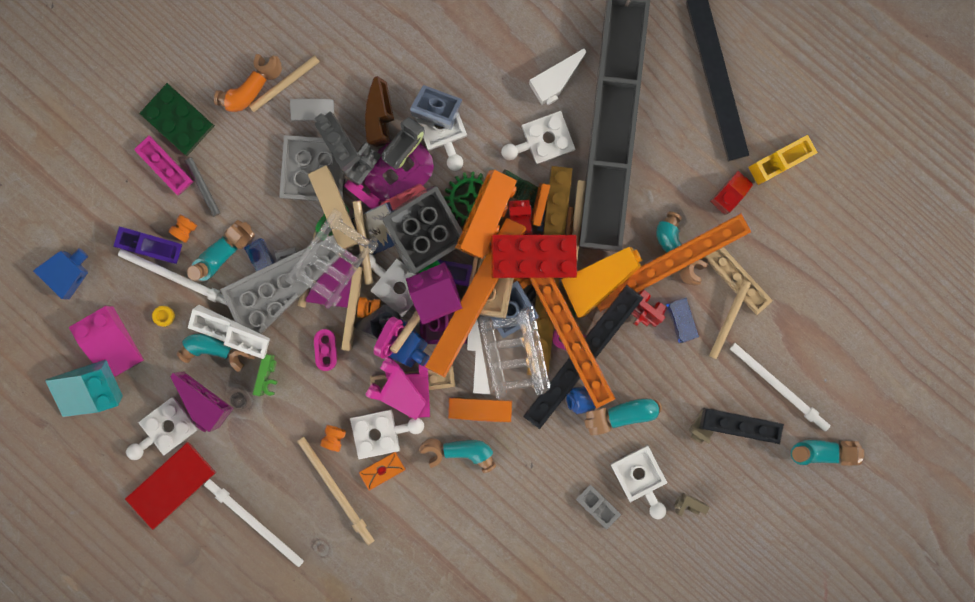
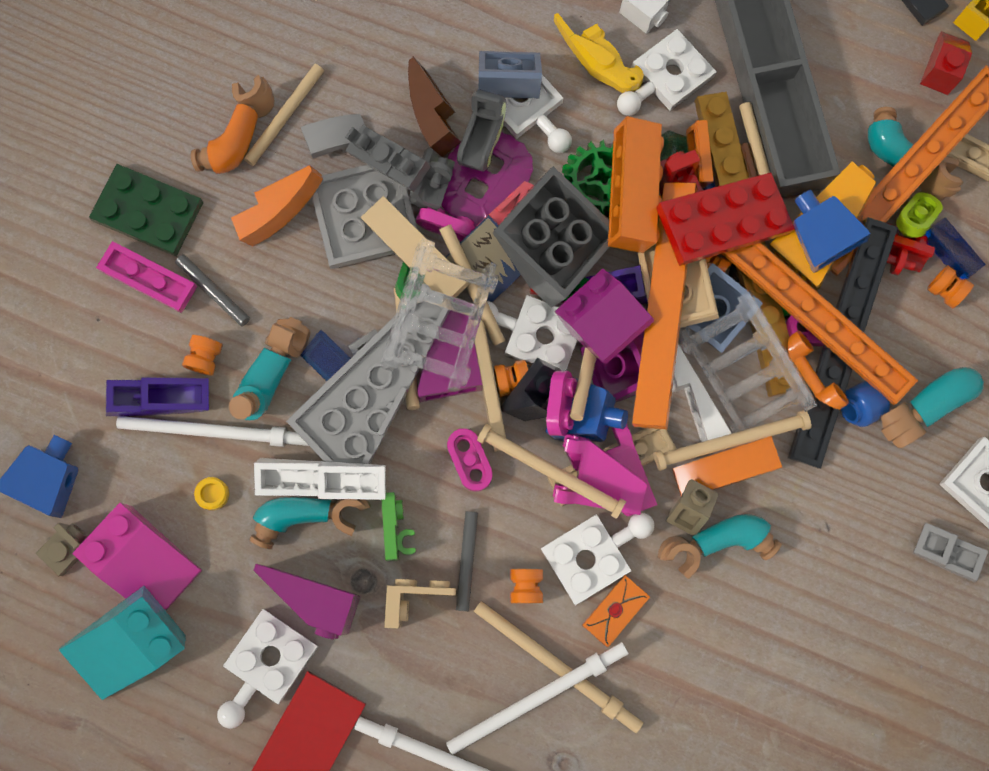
camera: 30 degrees left, 10 degrees down
none -> dark tan bracket [35,523,87,576]
none -> orange slope [231,165,323,247]
none -> tan bracket [384,579,457,628]
none -> white bar [446,642,629,755]
none -> dark grey bar [456,511,478,612]
none -> tan bar [477,424,626,519]
none -> yellow animal [554,13,644,93]
none -> tan bar [654,410,811,471]
none -> dark tan bracket [666,479,718,536]
none -> orange bar [788,330,849,410]
none -> blue torso [793,190,870,273]
none -> lime plate [896,192,943,238]
none -> orange wheel [927,265,974,309]

